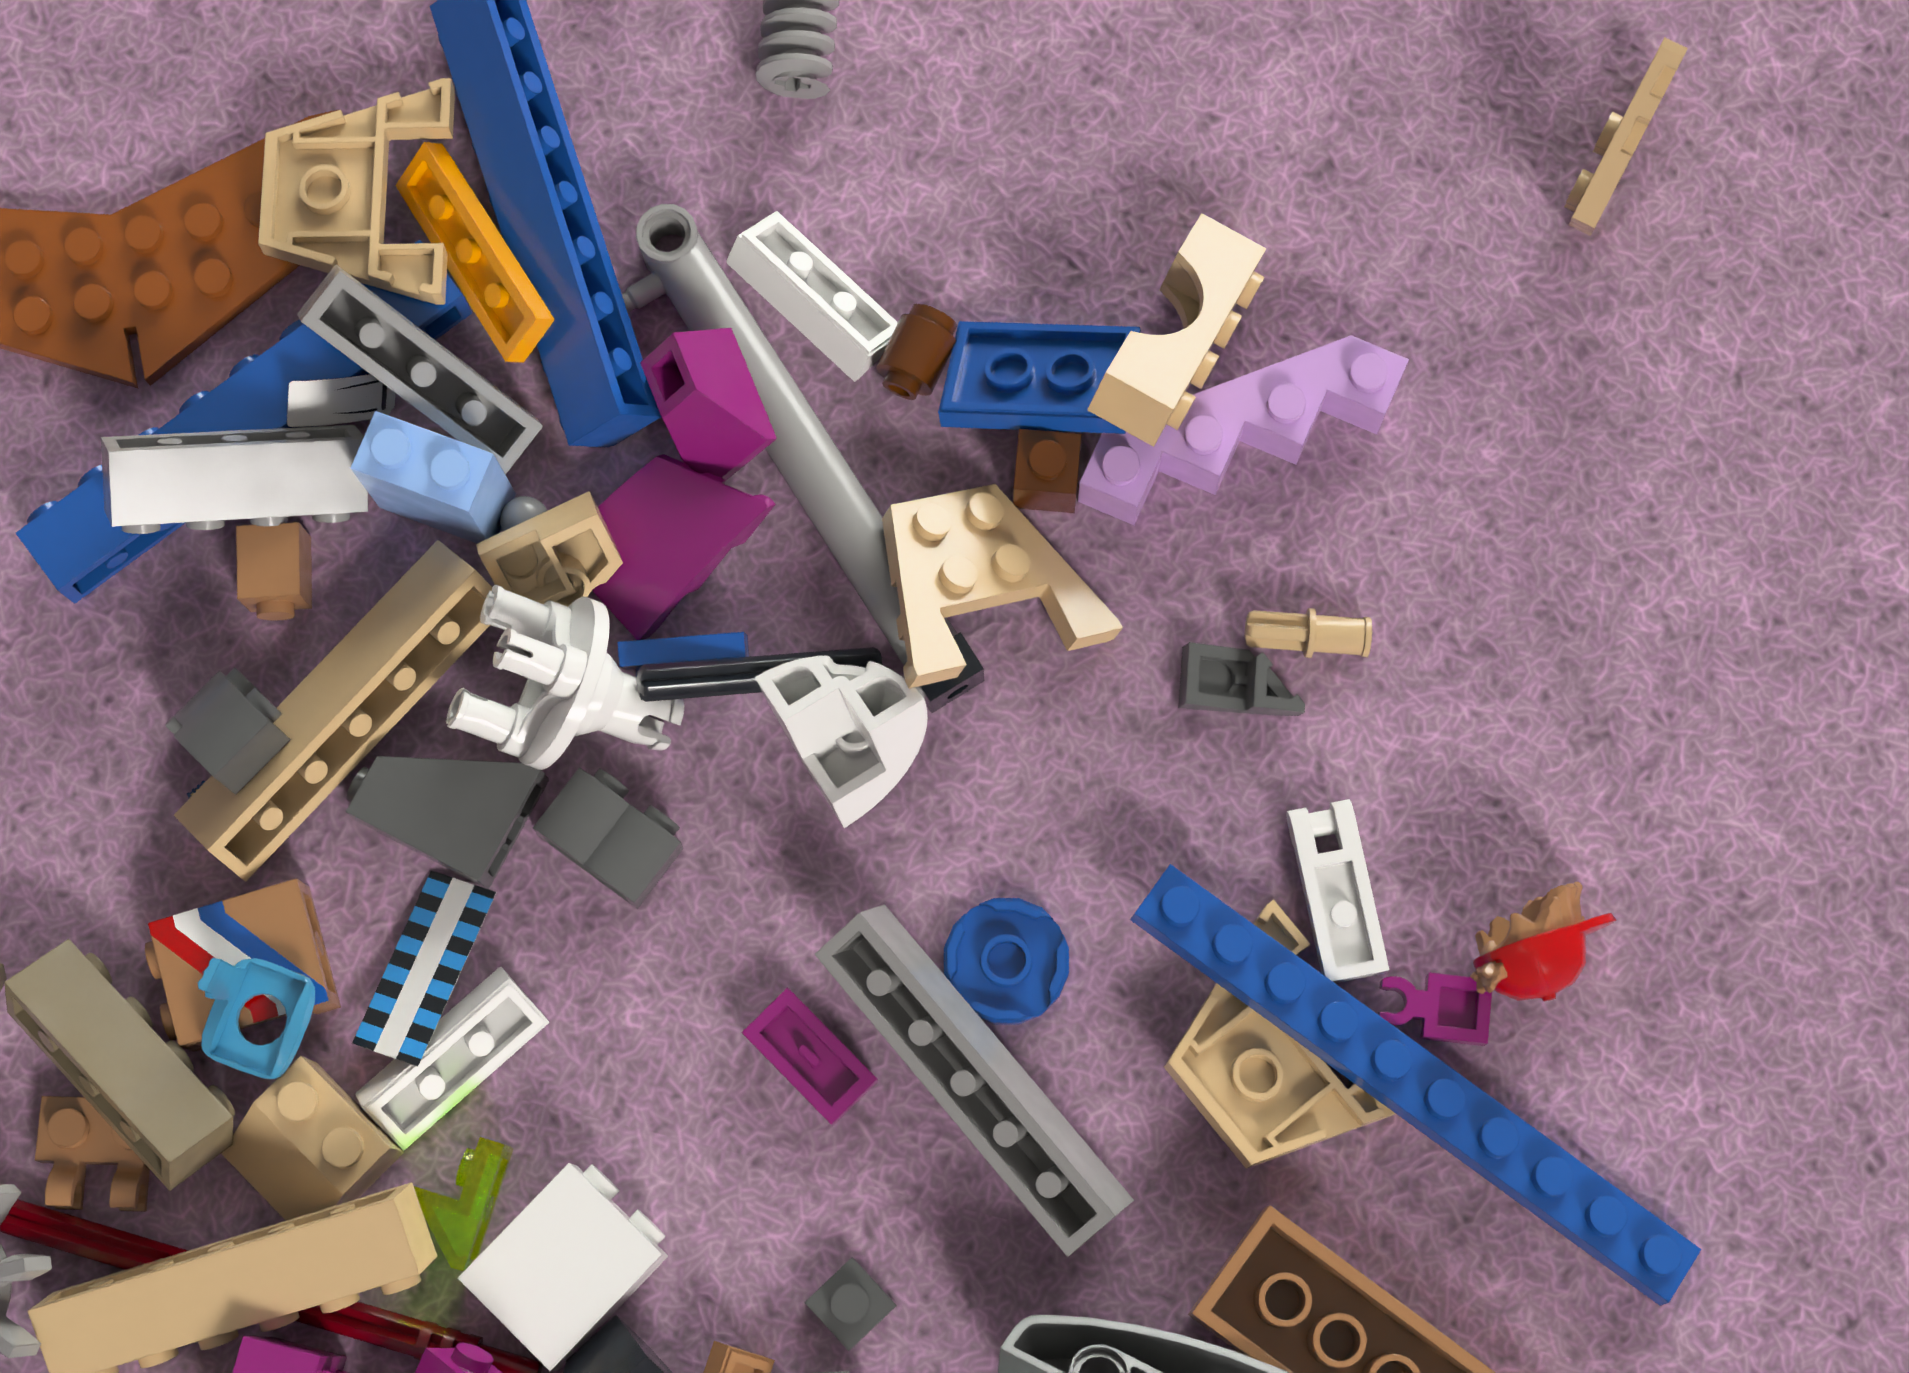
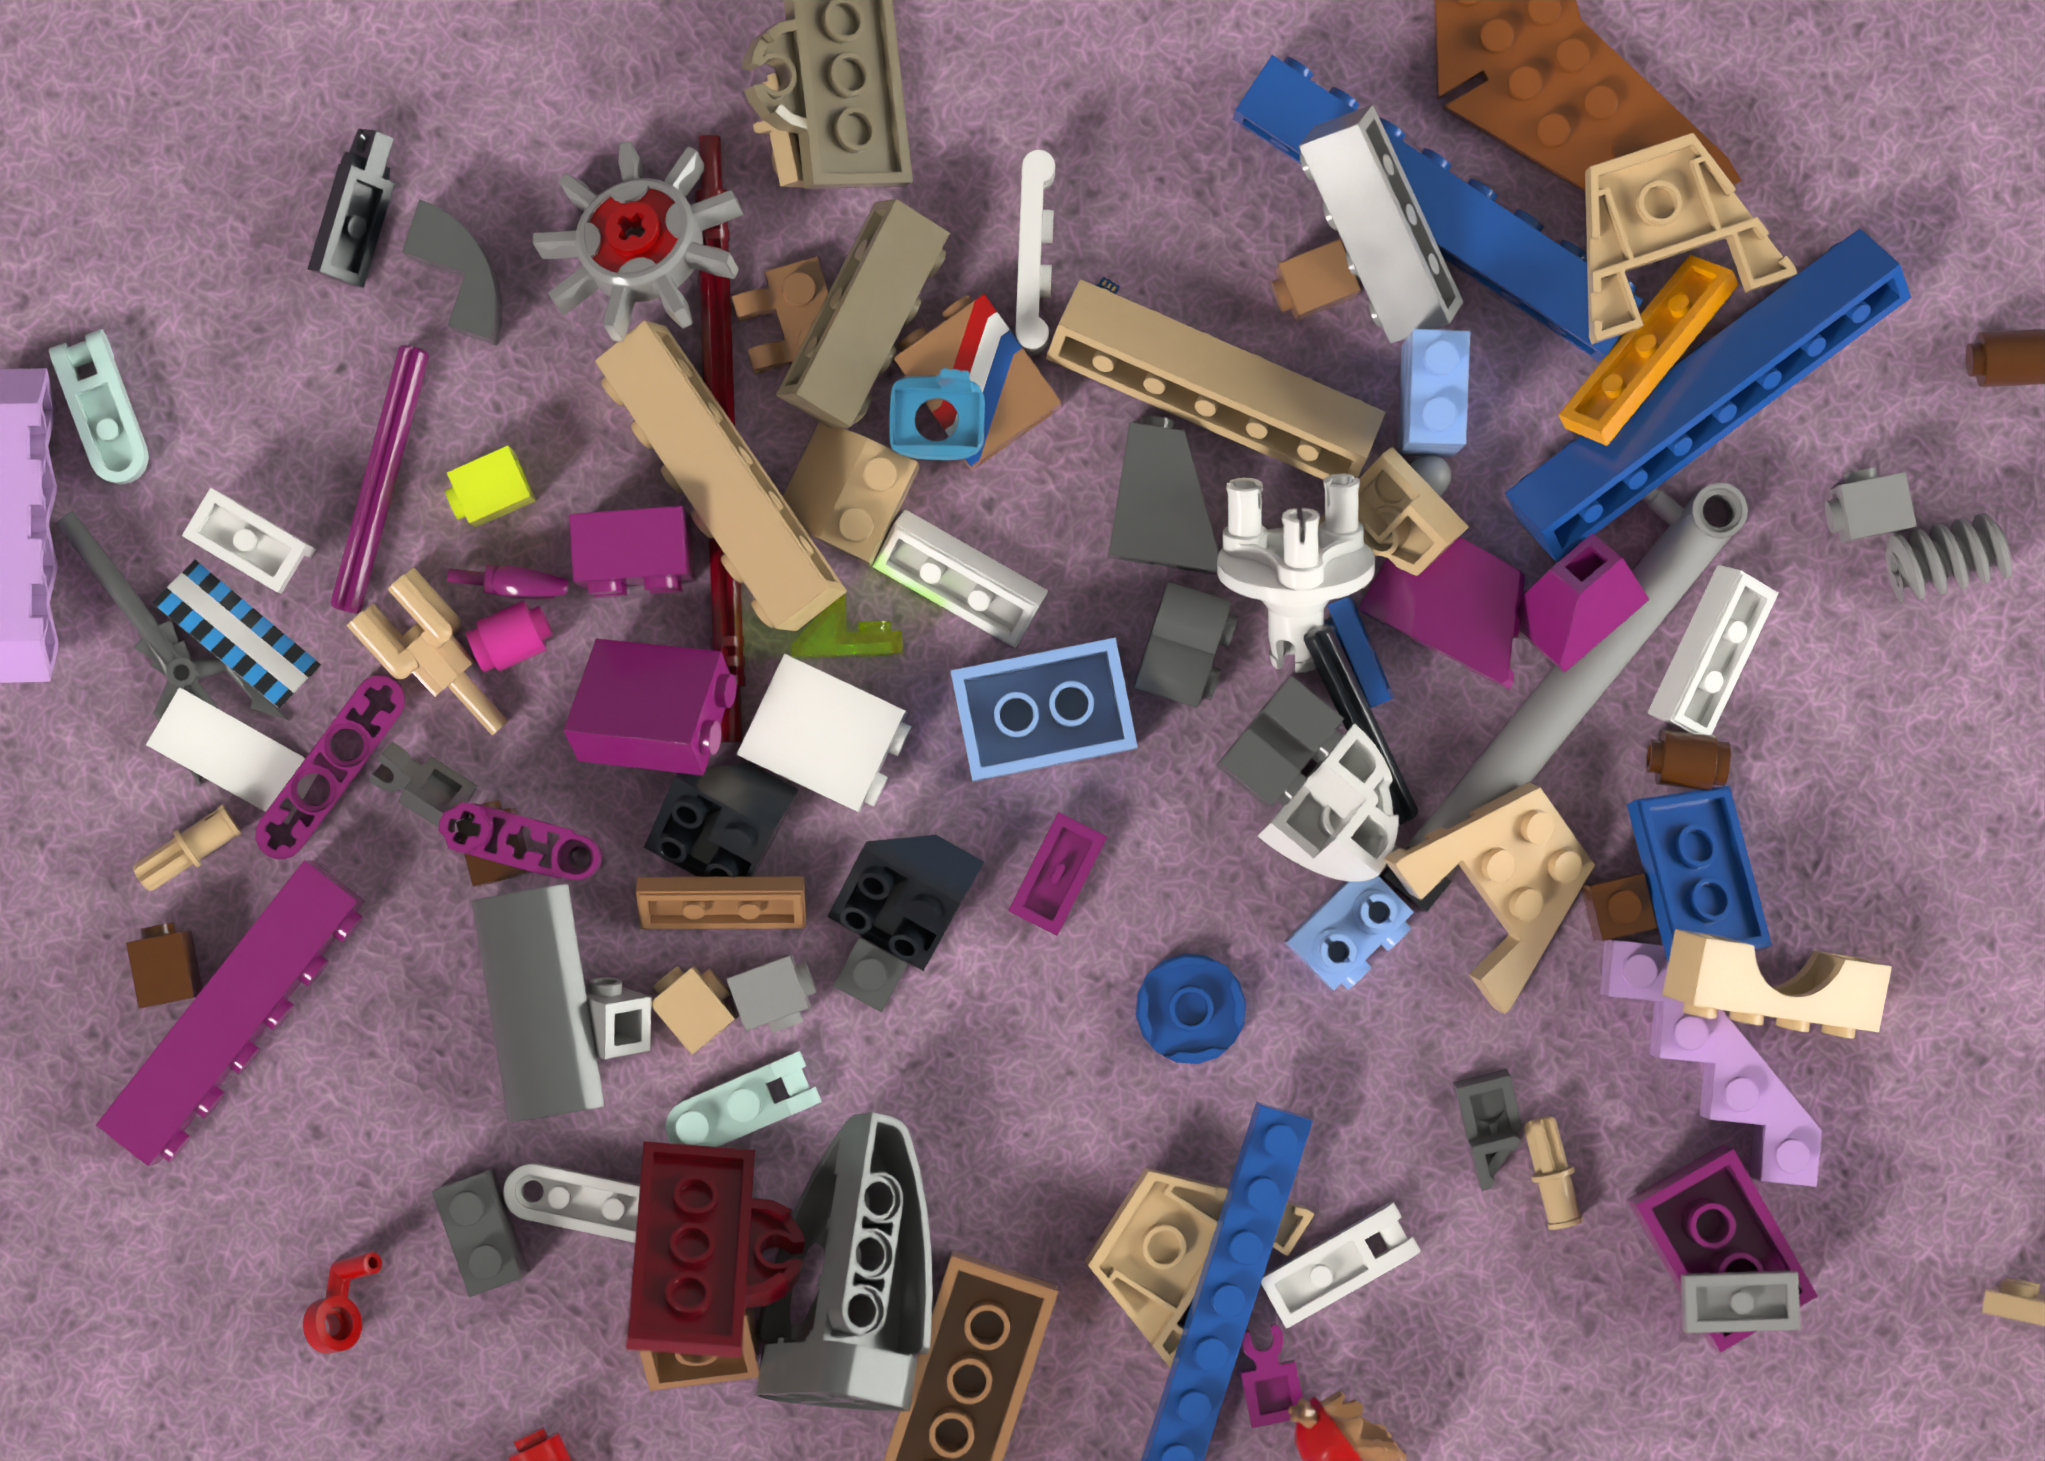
camera: 70 degrees right, 10 degrees up
dark grey brick [165,667,291,795] -> none
white sticker [287,374,395,427] -> none
light grey brick [297,264,543,475] -> none
sticker [352,871,497,1067] -> none
light grey brick [815,904,1134,1257] -> none
none -> black slope [827,835,984,971]
none -> light blue brick [951,637,1138,782]
none -> white plate [1016,150,1055,355]
none -> dark grey brick [1215,675,1344,808]
none -> light blue brick [1284,876,1414,990]
none -> magenta brick [1626,1144,1818,1353]
none -> light grey plate [1681,1271,1800,1333]
none -> light grey brick [1825,468,1917,544]

